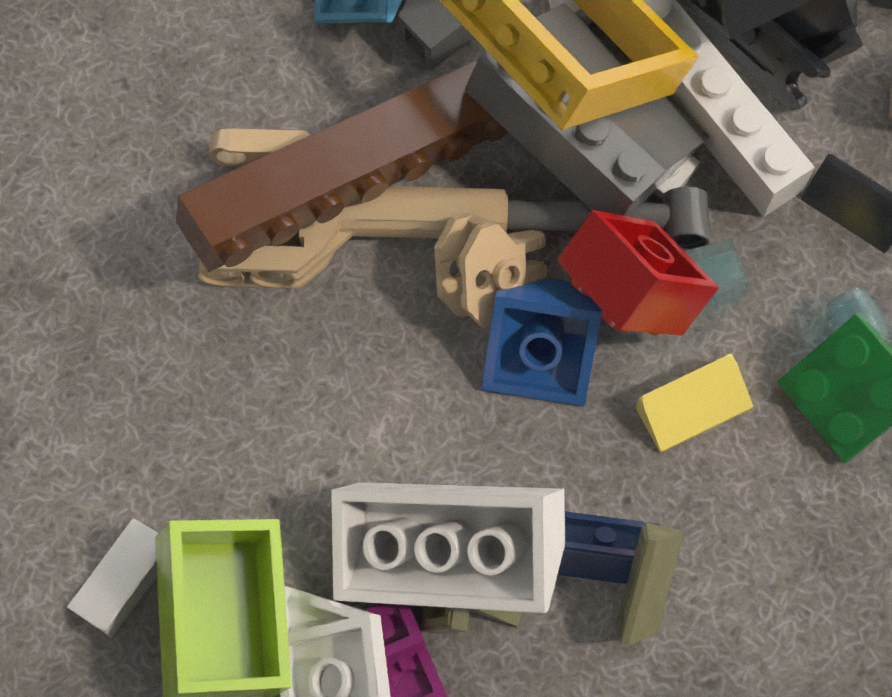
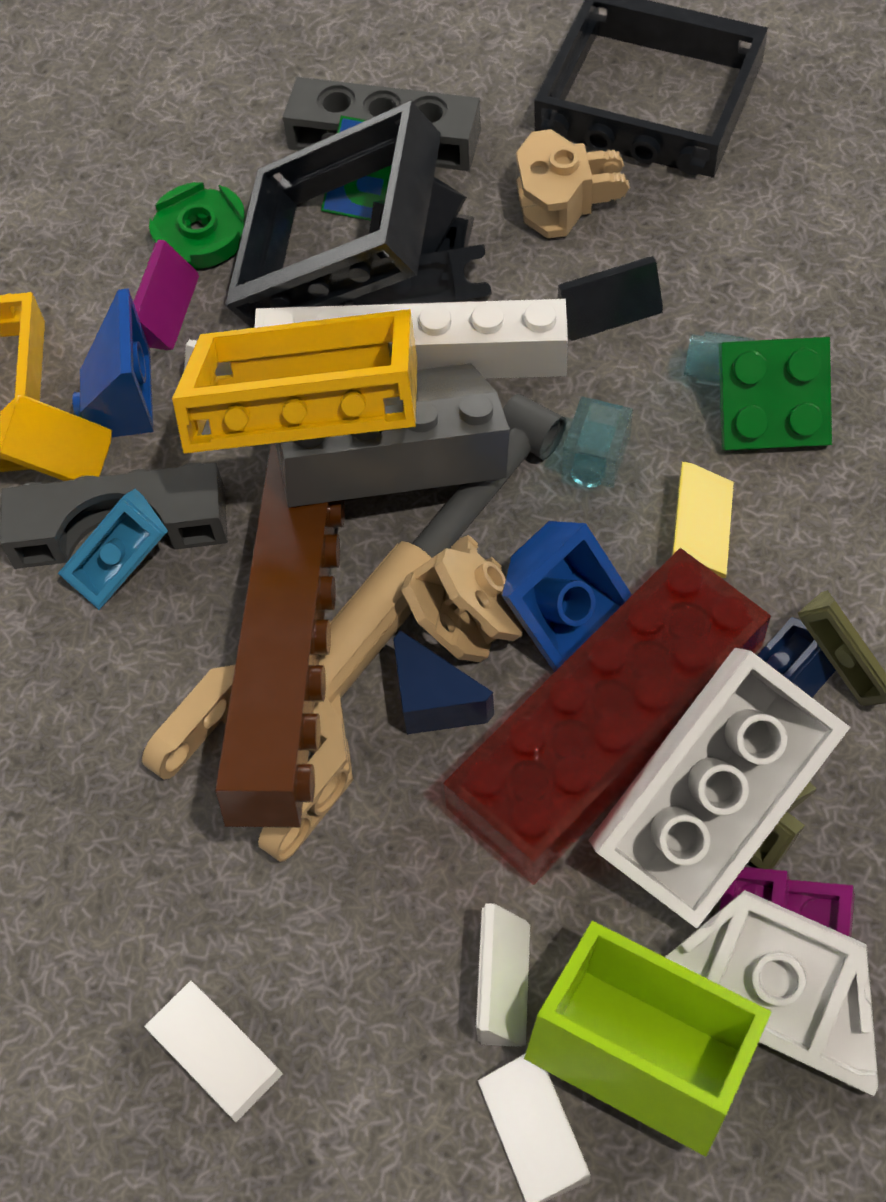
camera: 50 degrees left, 10 degrees down
red brick [557,210,719,336] -> none
none -> white slope [144,981,283,1122]
none -> dark blue slope [393,630,494,735]
none -> clear red brick [443,547,771,885]
none -> white slope [476,903,530,1047]

